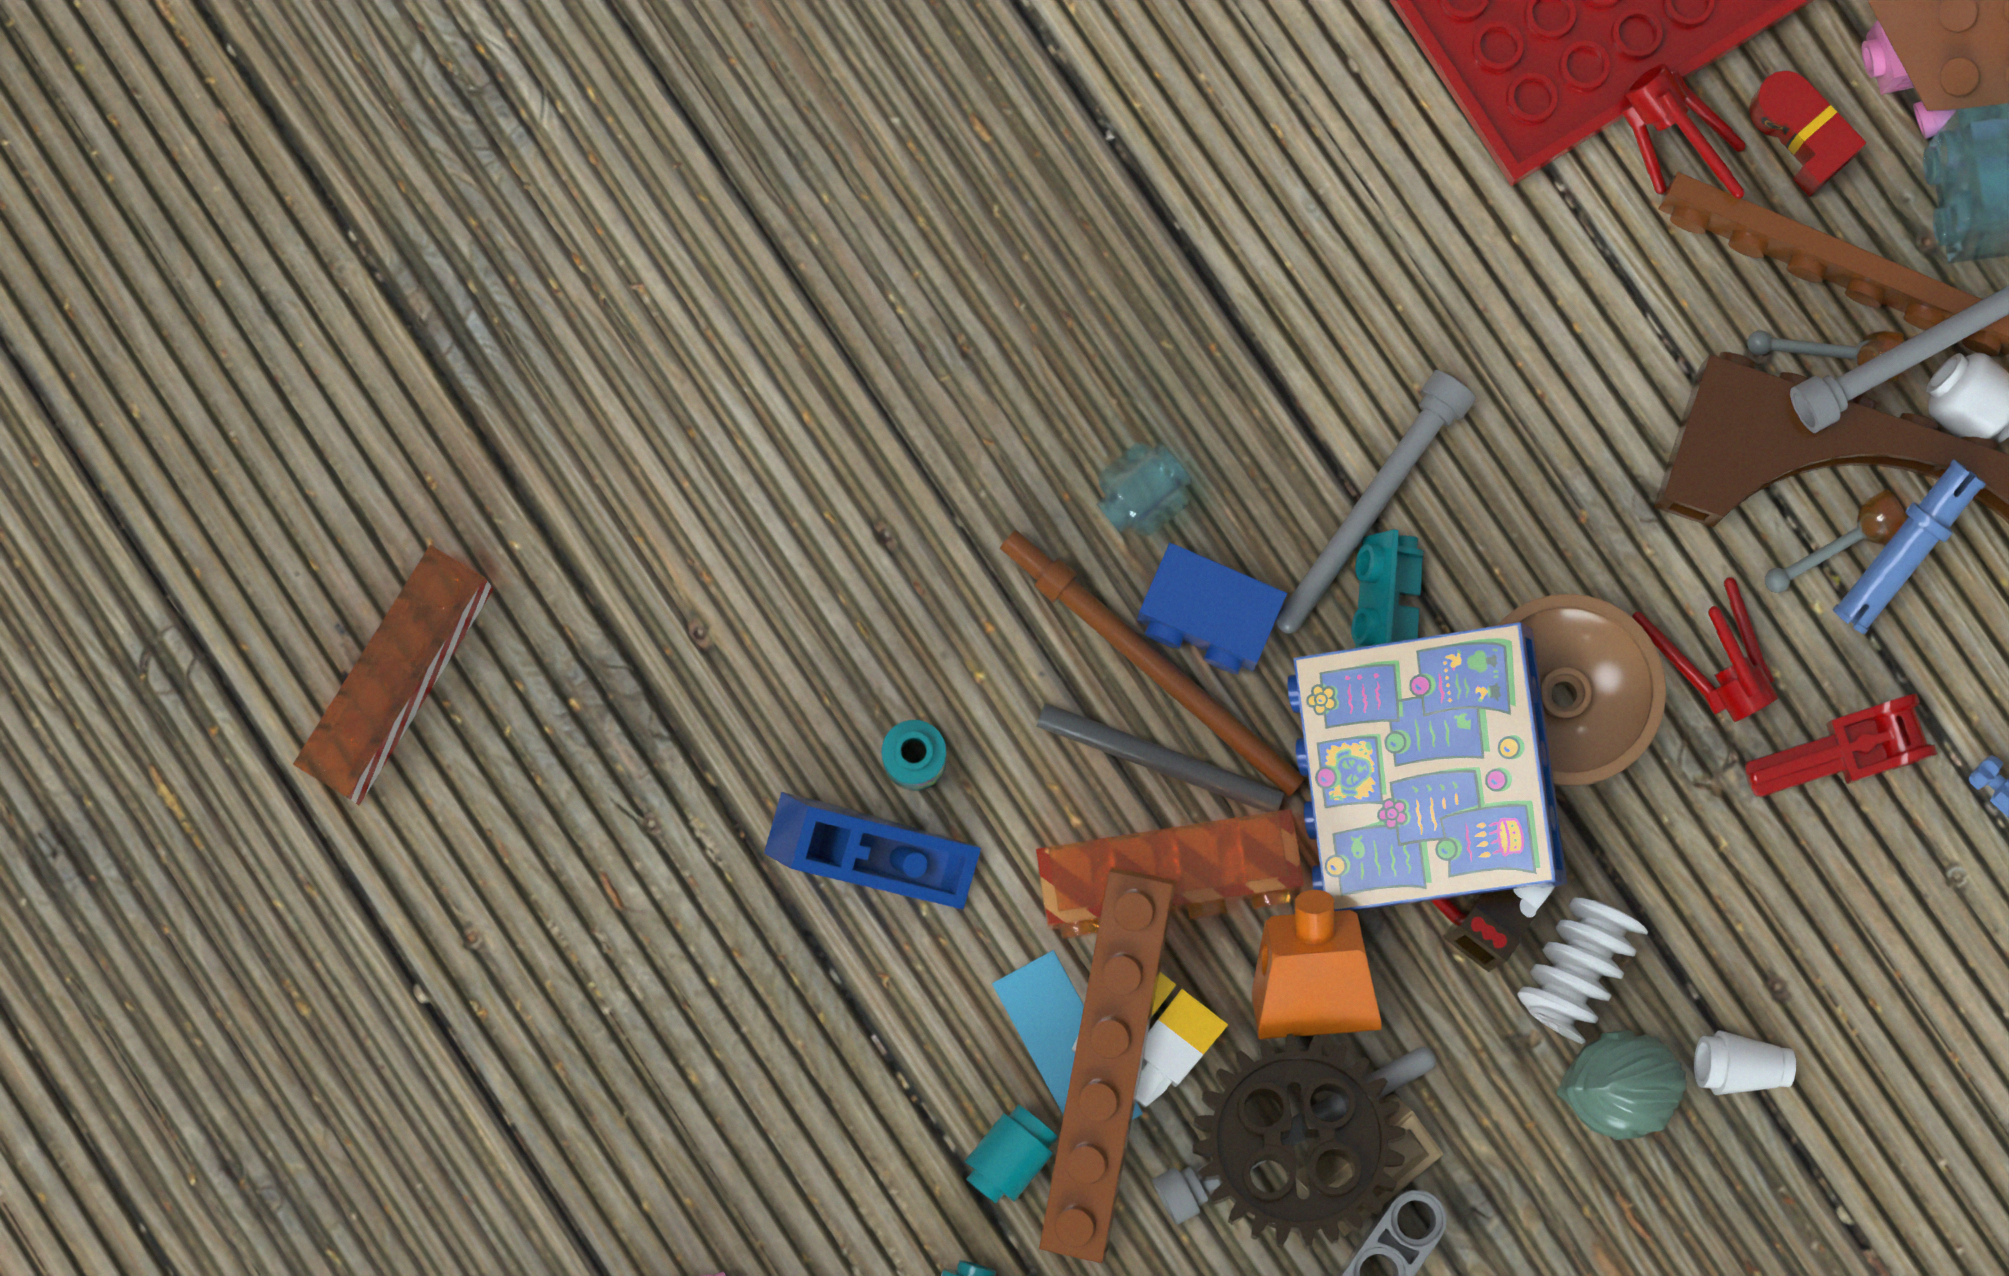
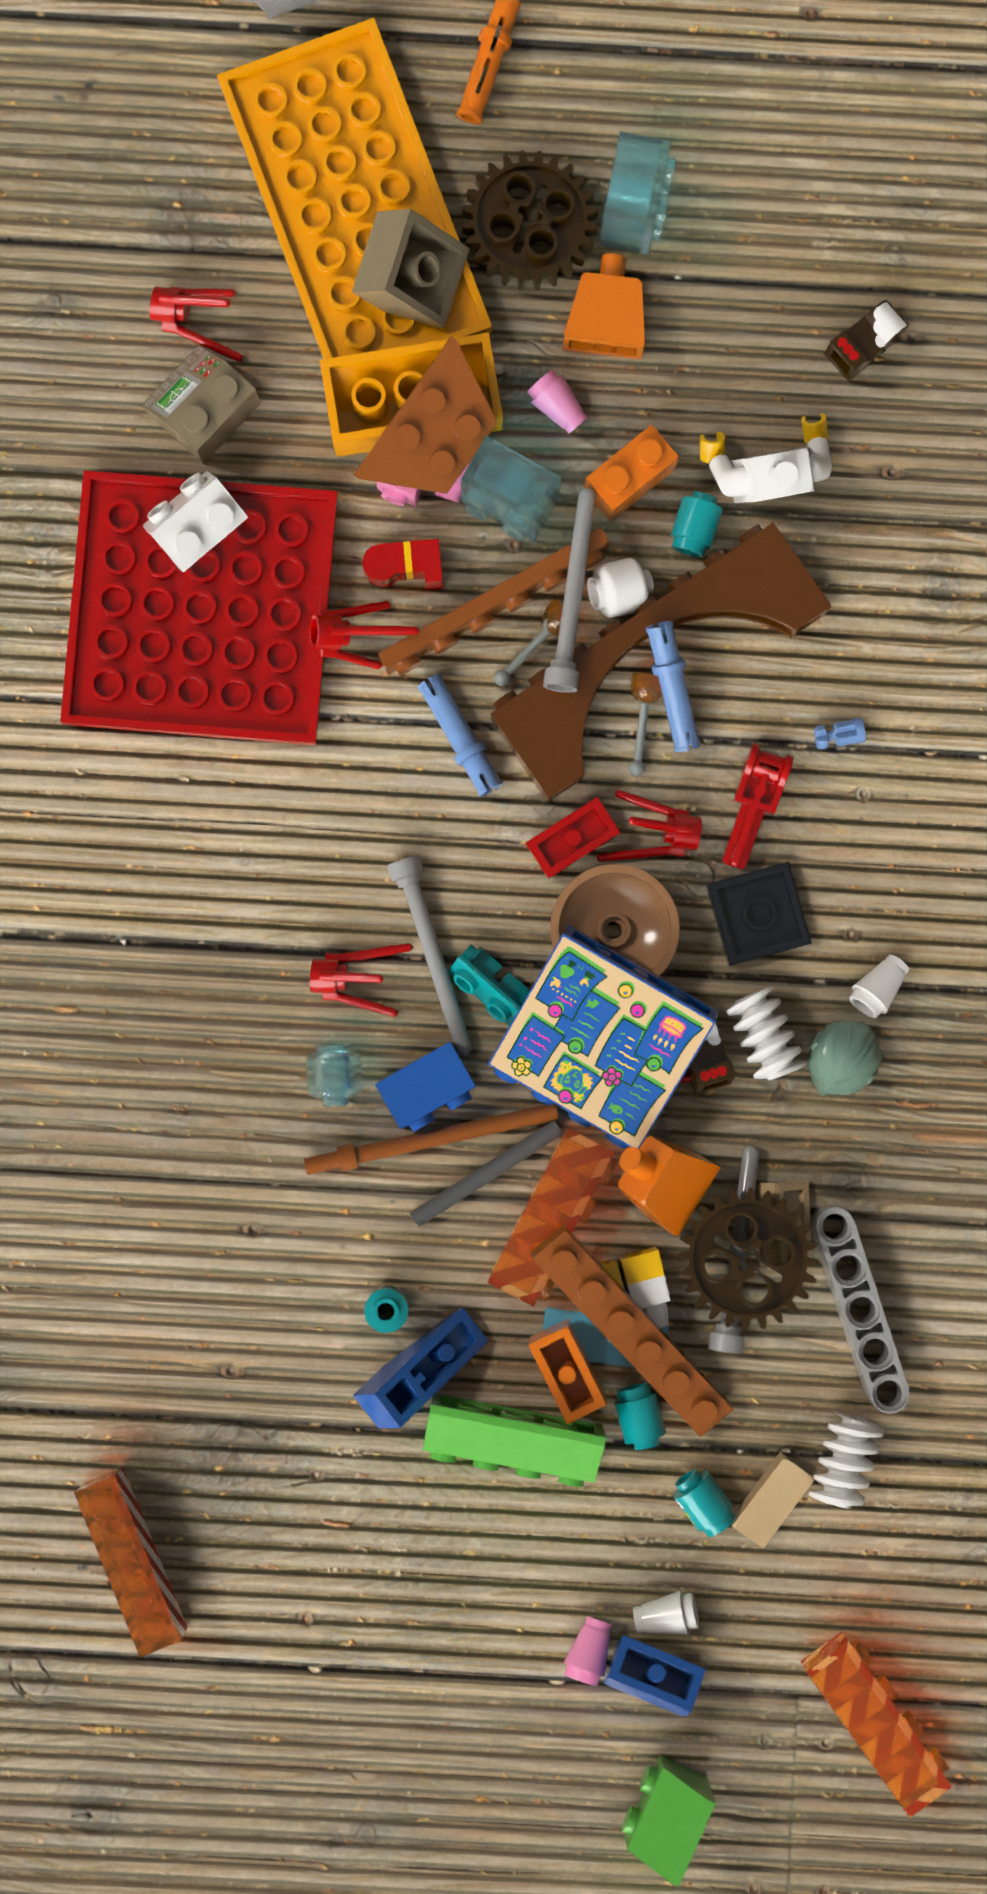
camera: 55 degrees left, 5 degrees up
none -> red plant [310,943,413,1017]
none -> medium blue pin [417,674,503,798]
none -> slope [423,1393,606,1487]
none -> red plate [525,797,621,880]
none -> orange brick [528,1318,607,1424]
none -> black tile [705,861,812,967]

